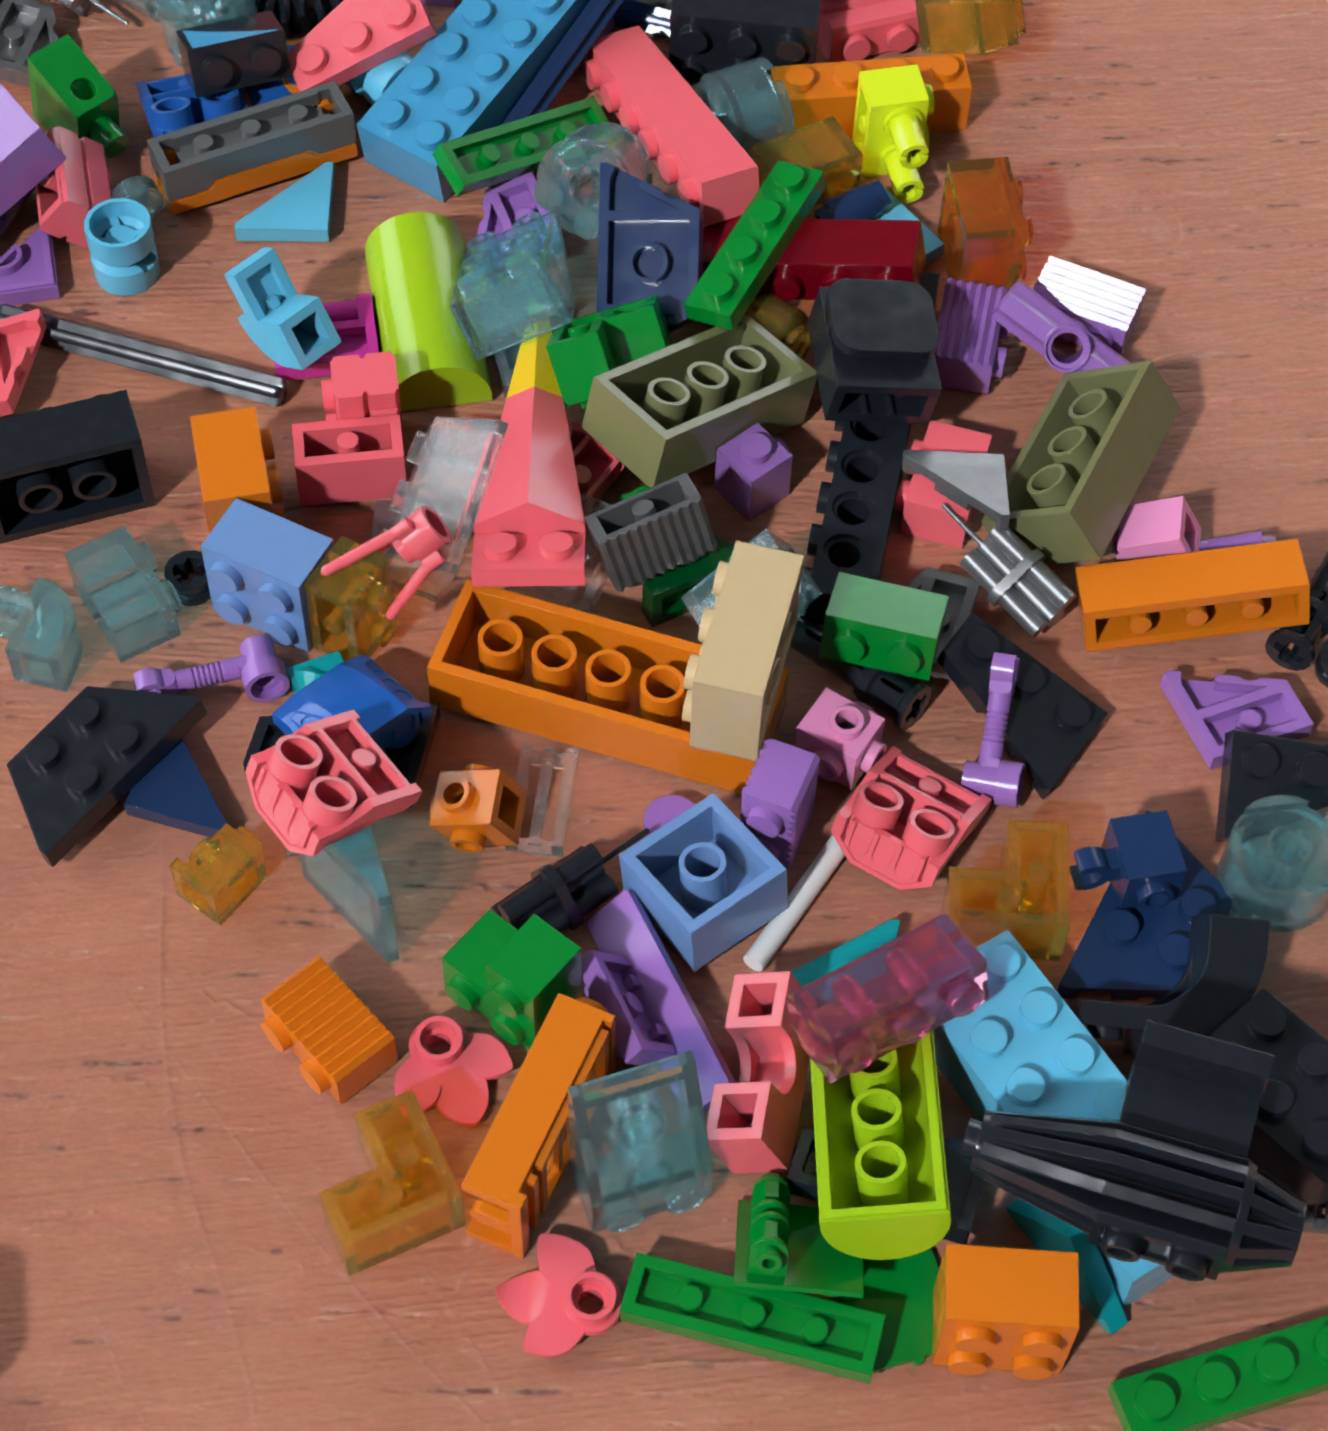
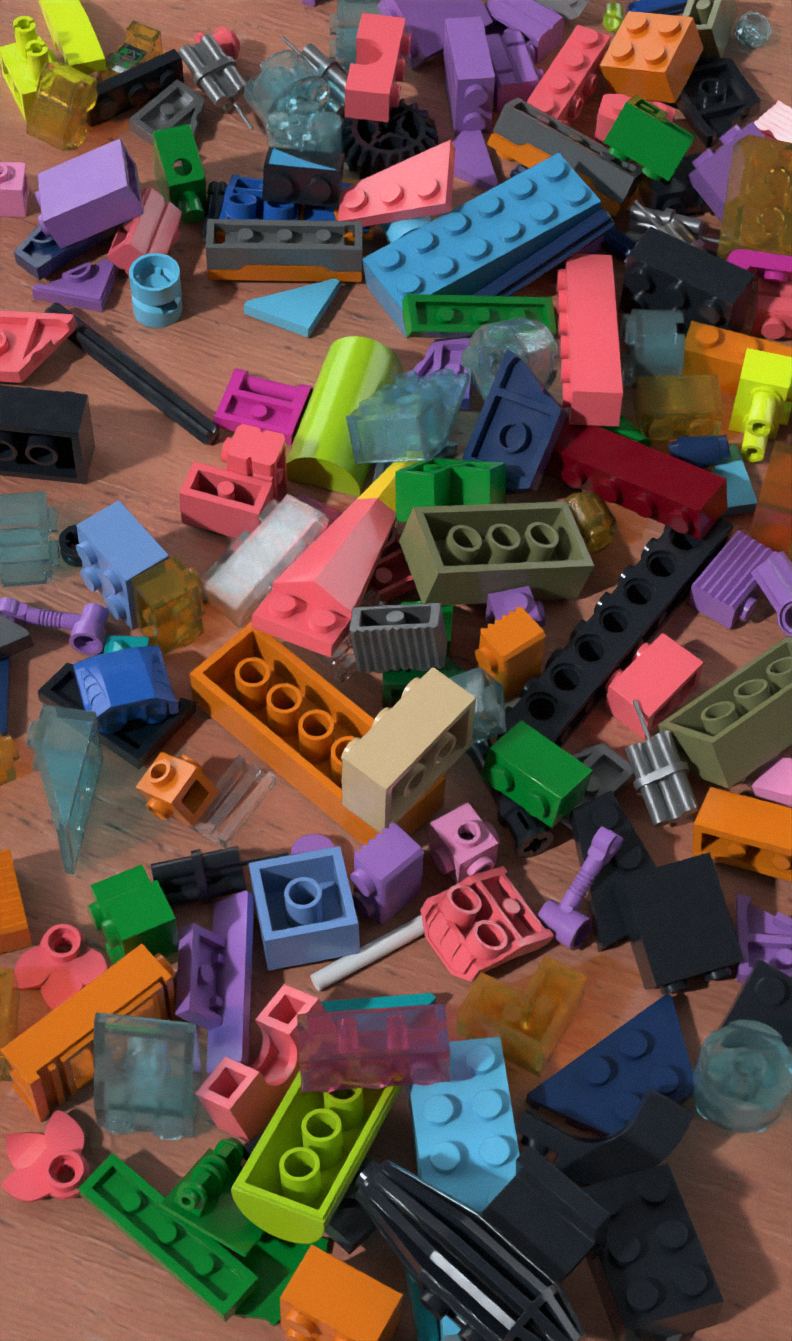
camera: 25 degrees right, 0 degrees up
clear light blue tile [111,176,164,220] -> none
orange brick [190,406,285,534] -> none
medium azure brick [223,247,342,370] -> none
coral slope [245,709,422,856] -> none
coral plant [320,505,451,620] -> none
green plate [684,160,826,331] -> none
black brick [807,278,942,424] -> none
flat silver tile [902,450,1010,532] -> none
dark blue brick [1069,810,1187,909] -> none
none -> black axle [202,181,228,244]
none -> orange brick [473,607,546,705]
none -> black brick [612,852,744,995]

